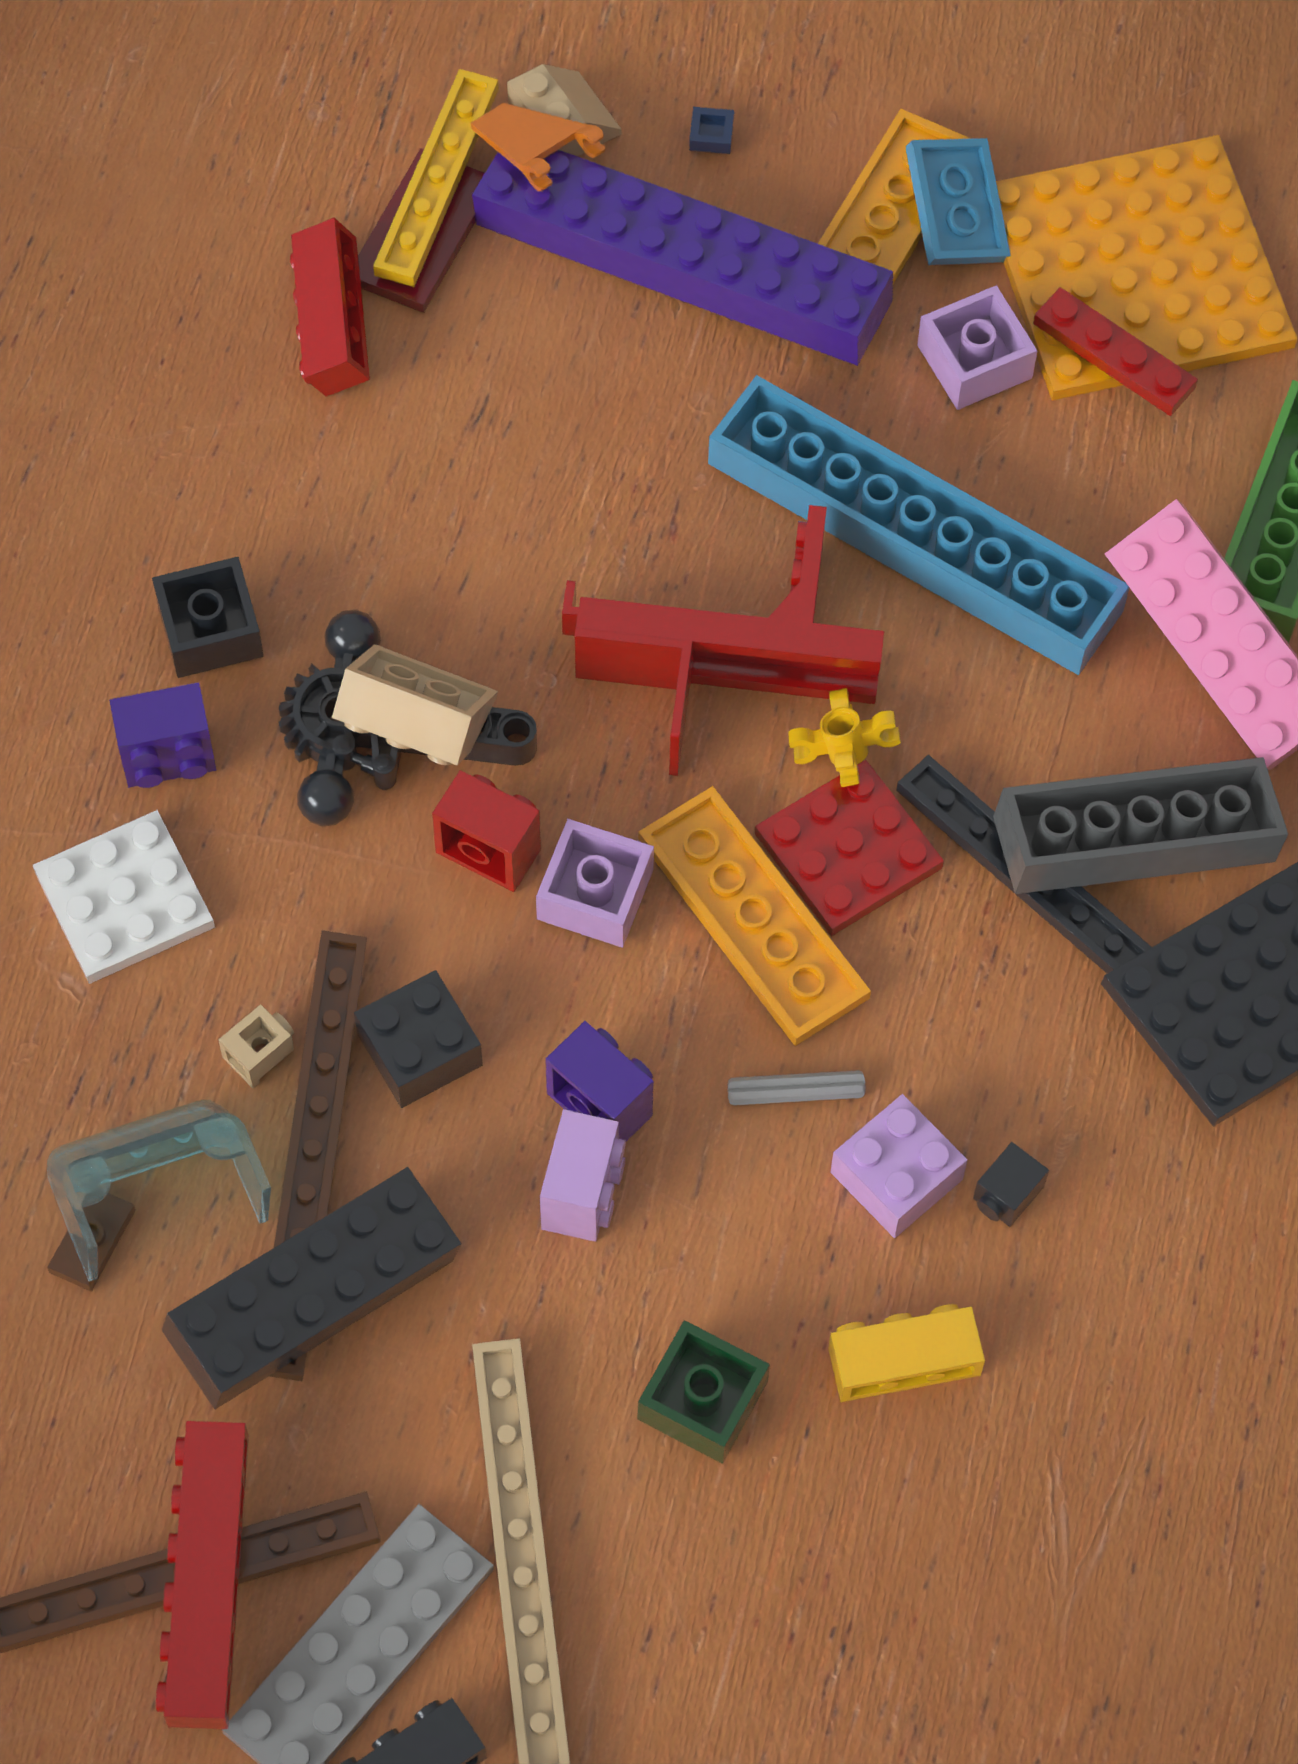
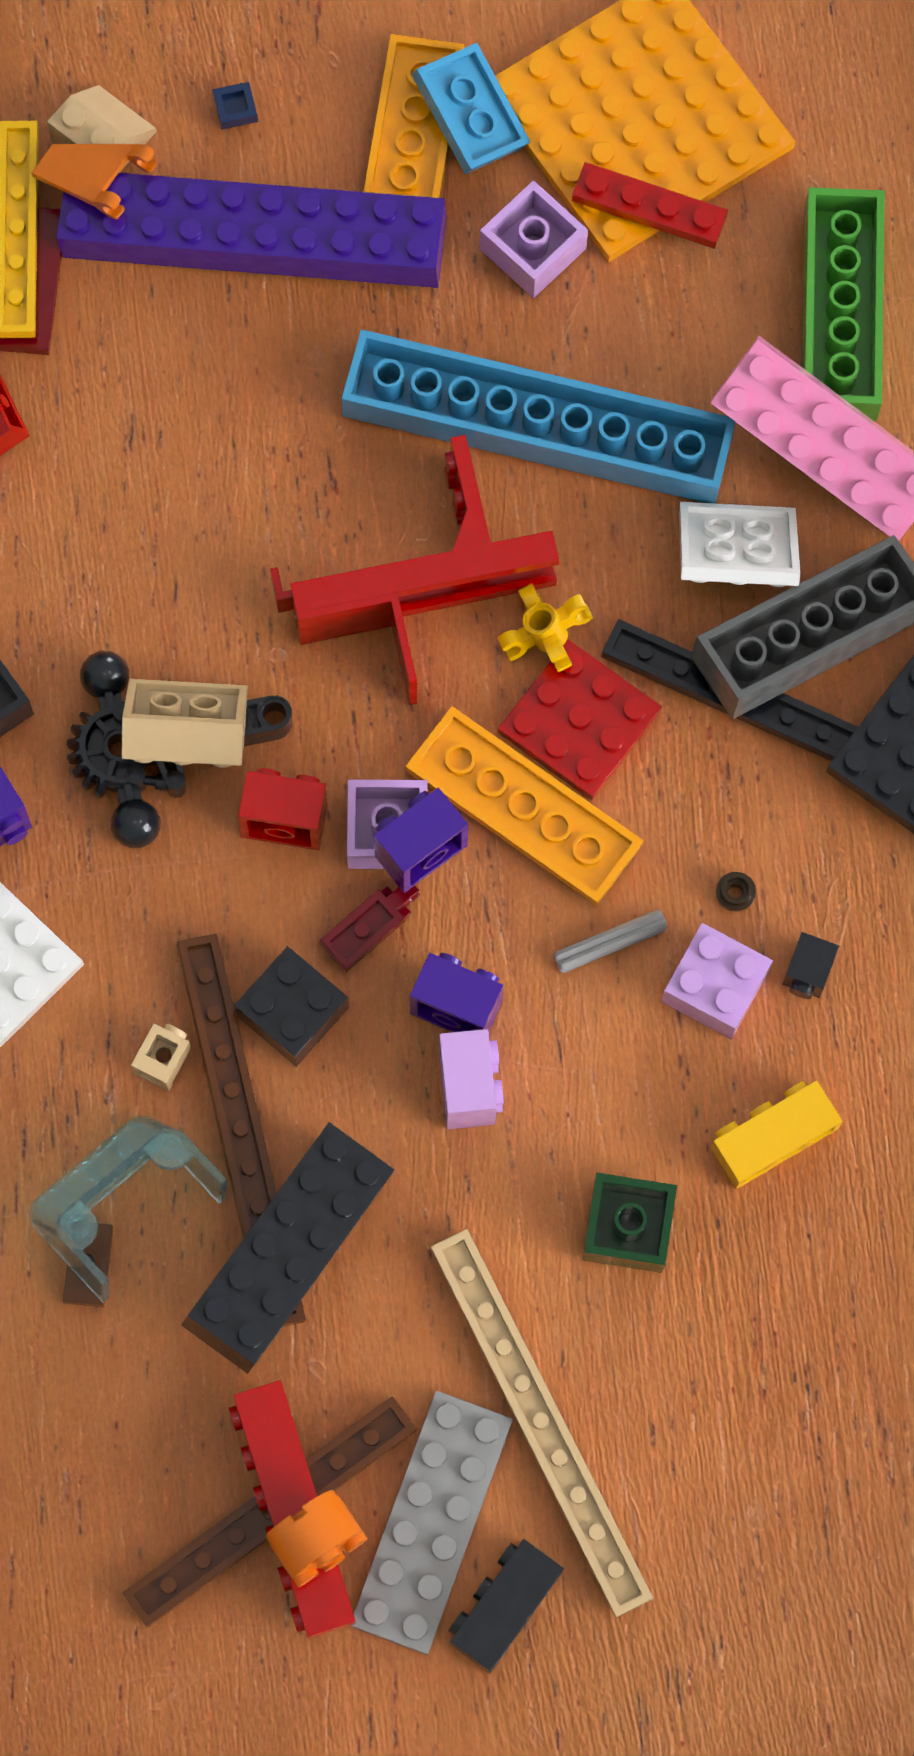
camera: 20 degrees left, 10 degrees up
none -> orange brick [265,1490,368,1588]
none -> dark red hinge [319,886,420,973]
none -> dark purple brick [374,787,468,893]
none -> white plate [679,502,800,587]
none -> dark brown plate [716,872,756,912]

